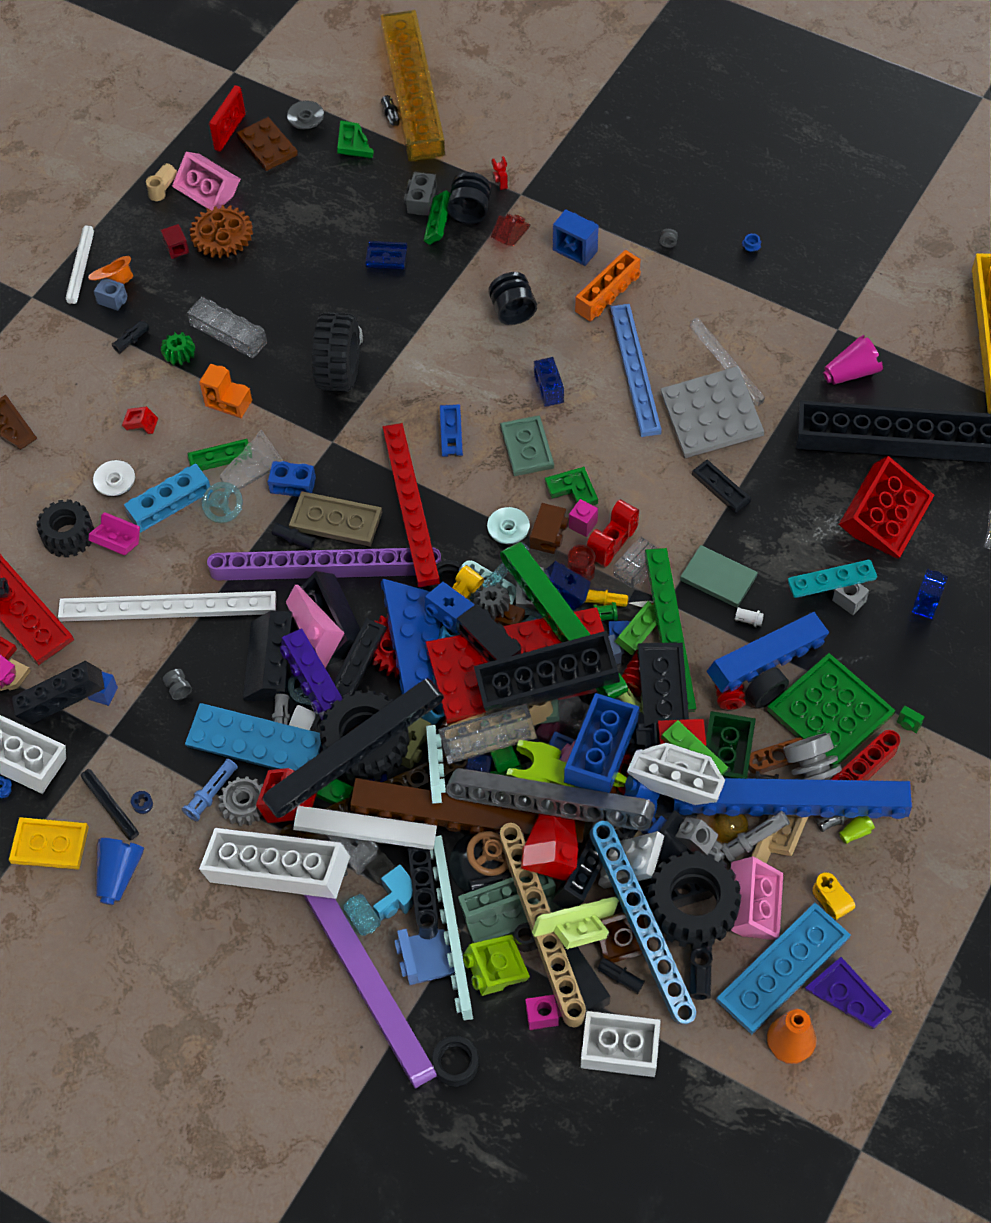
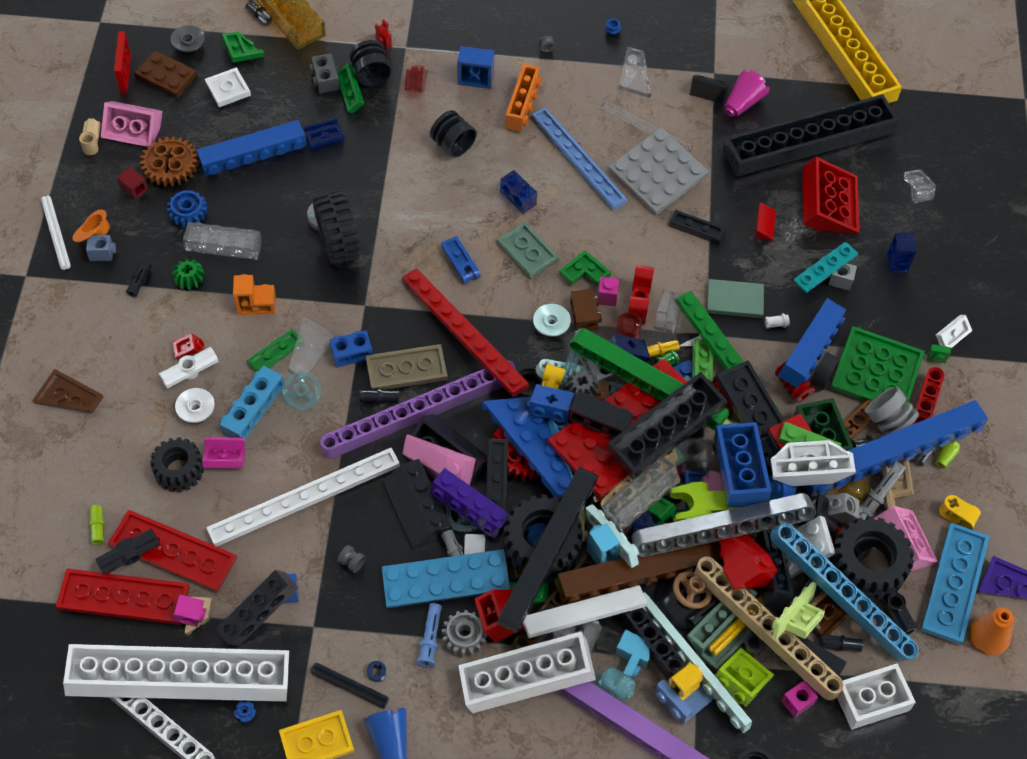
camera: 30 degrees left, 0 degrees up
none -> white piece [159,347,219,389]
none -> blue gear [167,190,208,227]
none -> blue brick [197,120,307,176]
none -> white plate [205,67,251,107]
none -> medium azure brick [586,523,620,564]
none -> clear wing [618,47,652,98]
none -> yellow brick [669,663,703,701]
none -> black slope [690,74,729,104]
none -> yellow axle [708,595,766,656]
none -> red slope [755,203,776,241]
none -> white plate [936,315,972,348]

